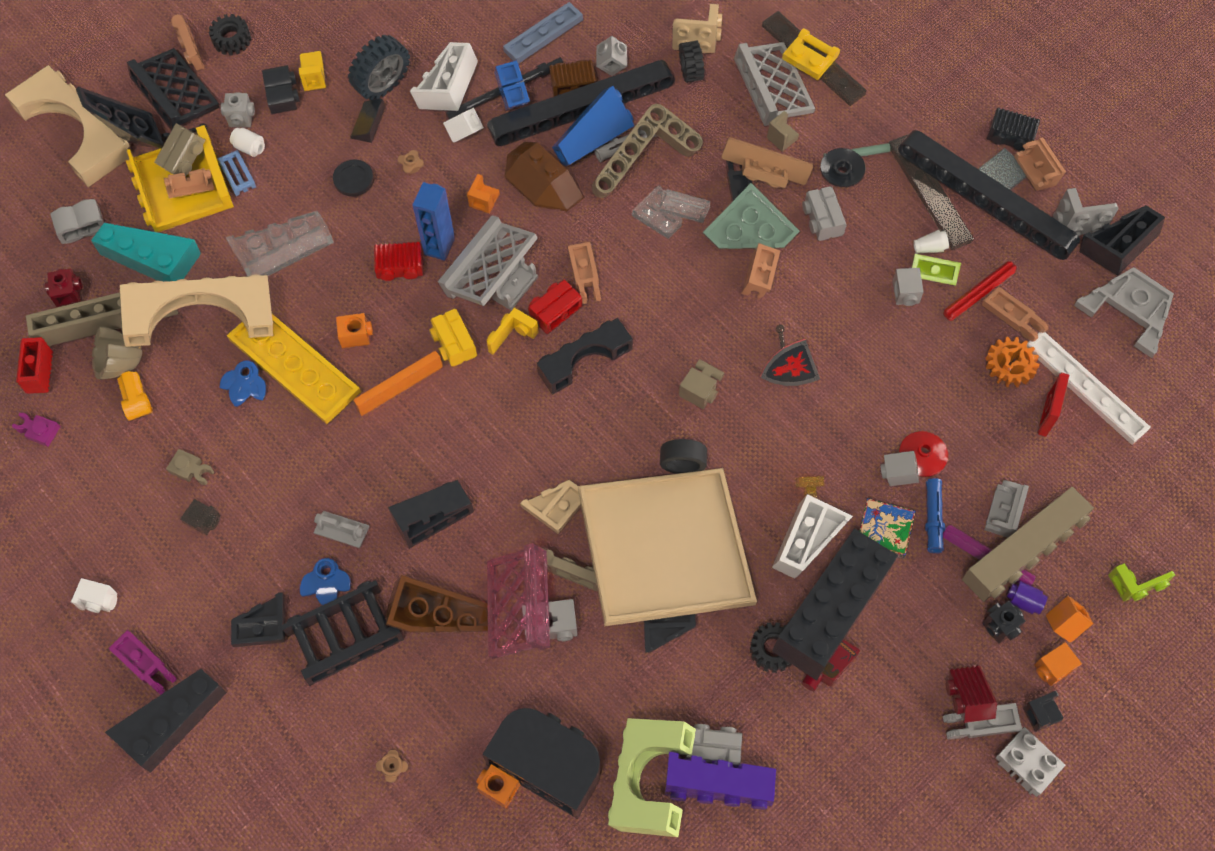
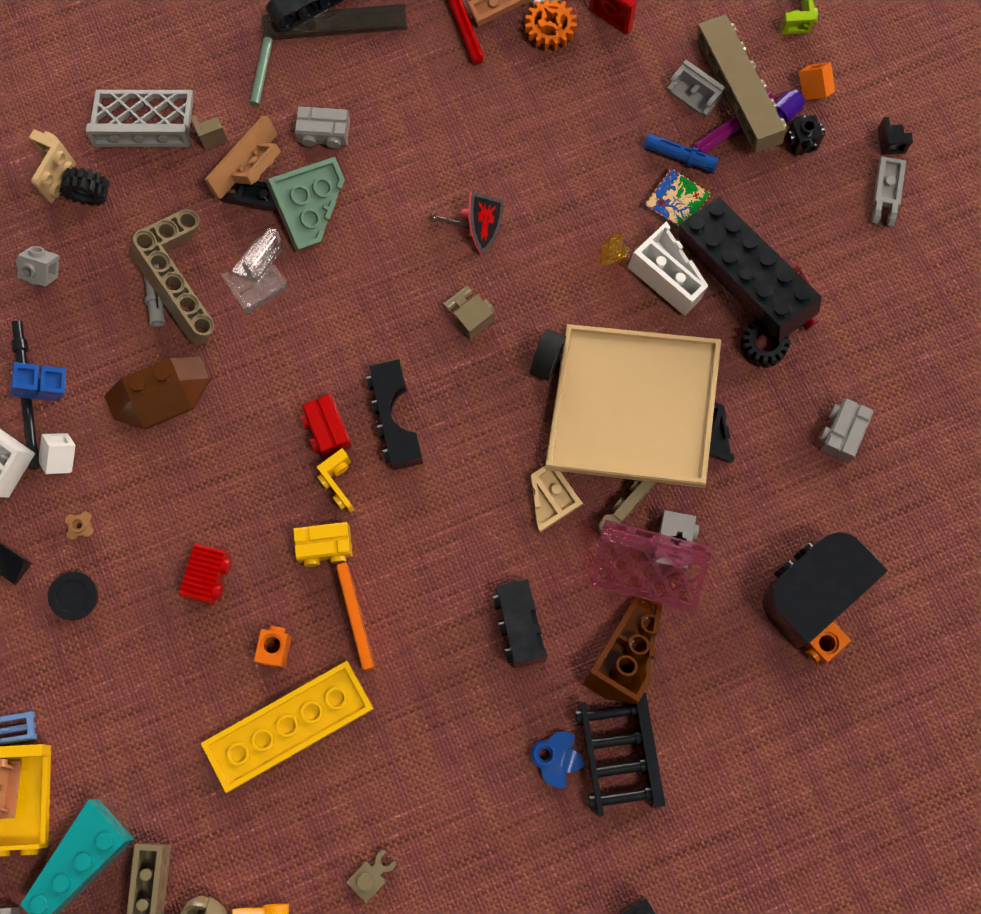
camera: 70 degrees left, 10 degrees up
tan arch [120,274,273,347] -> none
clear smoke bracket [180,499,221,536] -> none
blue plate [220,360,266,407] -> none
clear wedge [225,211,334,277] -> none
black wing [231,592,285,647] -> none
light grey hinge [314,511,369,548] -> none
medium nougat plate [376,750,408,783] -> none
blue brick [412,182,455,261] -> none
light grey fence [438,215,538,306] -> none
orange panel [467,174,500,214] -> none
black beam [487,60,675,146] -> none
light grey hinge [492,257,538,310] -> none
reddish brown brick [549,60,596,97] -> none
blue slope [552,86,635,166] -> none
nougat hinge [568,242,601,304] -> none
yellowish green arch [608,718,696,837] -> none
dark purple wedge [665,752,776,810] -> none
nougat hinge [741,243,780,298] -> none
clear smoke tile [762,11,867,106] -> none
yellow plate [782,28,840,80] -> none
black dish [820,148,866,187] -> none
light grey brick [881,451,919,486] -> none
light grey brick [892,268,923,306] -> none
red dish [899,431,948,477] -> none
lime slope [911,254,961,286] -> none
white cone [913,230,949,254] -> none
dark red brick [945,665,997,723] -> none
light grey hinge [995,727,1065,797] -> none
orange brick [1034,642,1082,687] -> none

